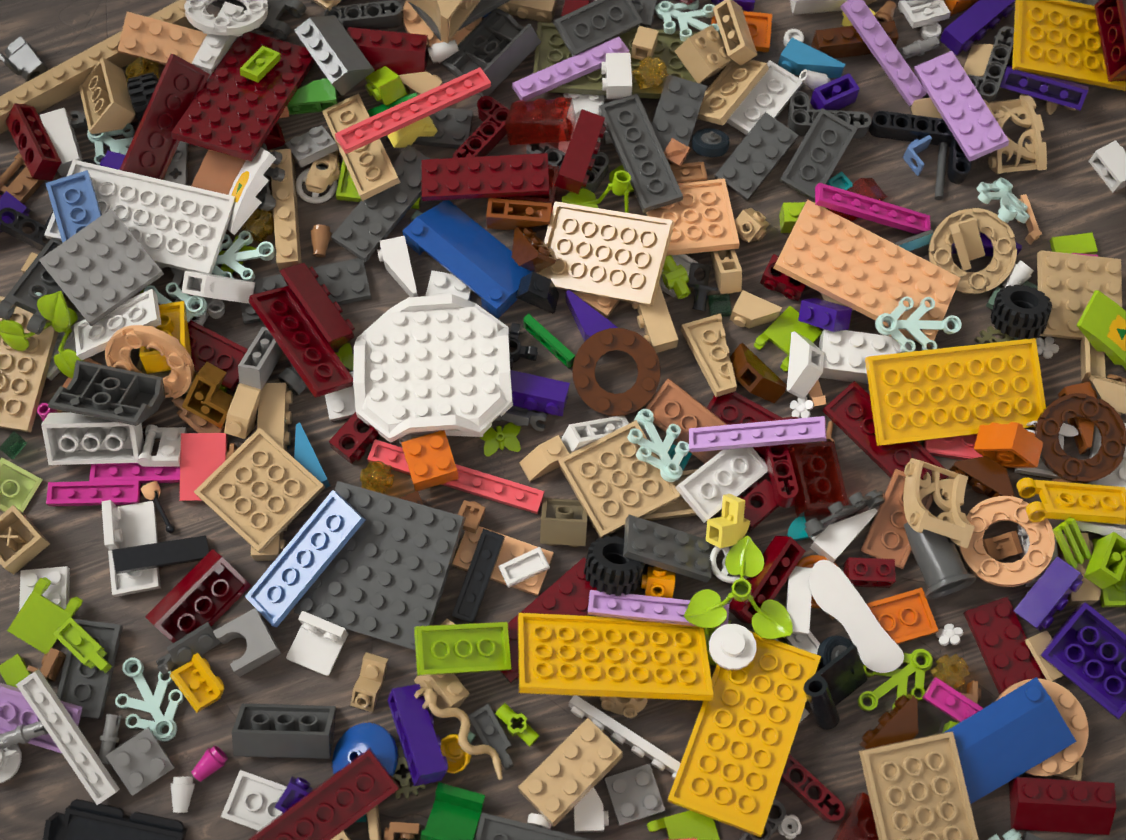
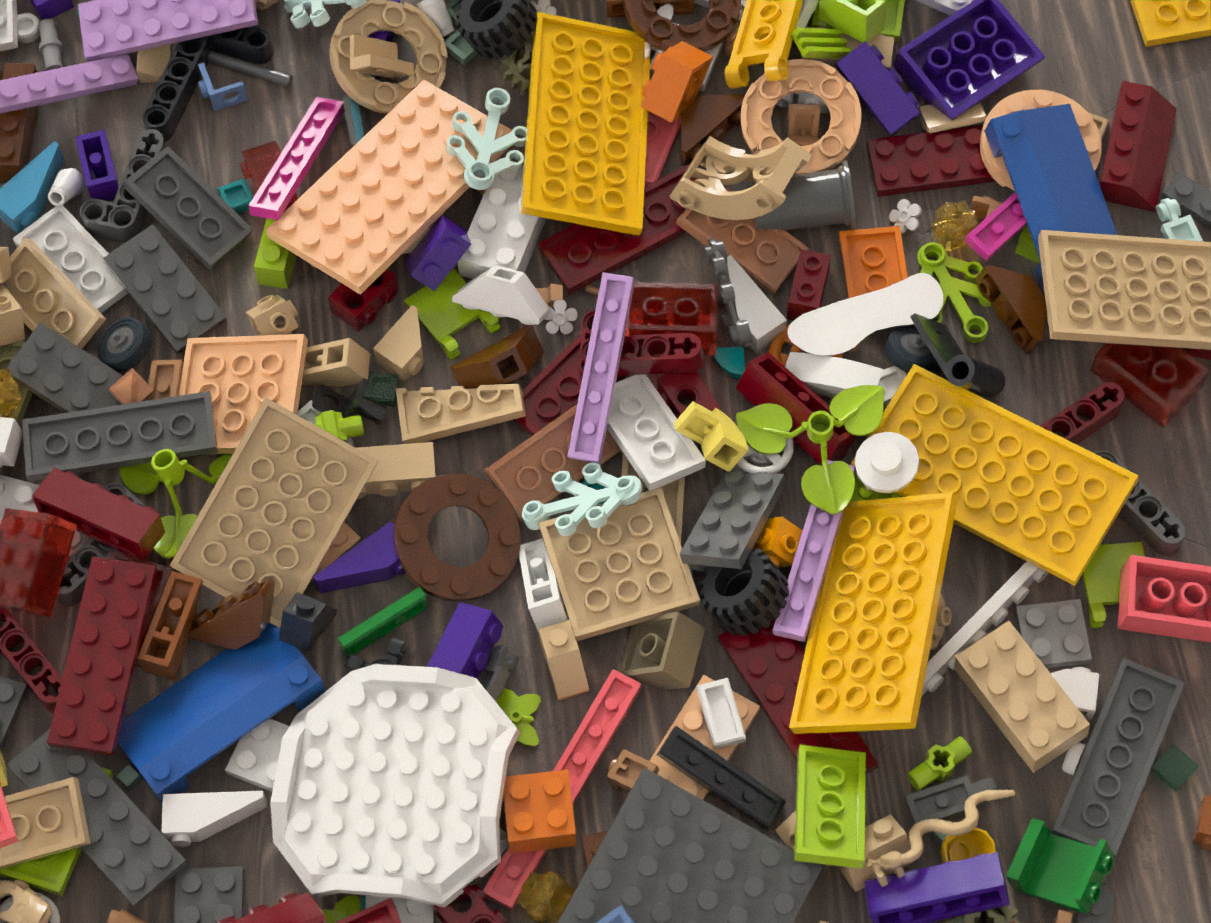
camera: 75 degrees left, 5 degrees down
white plate [778,814,802,839] -> none

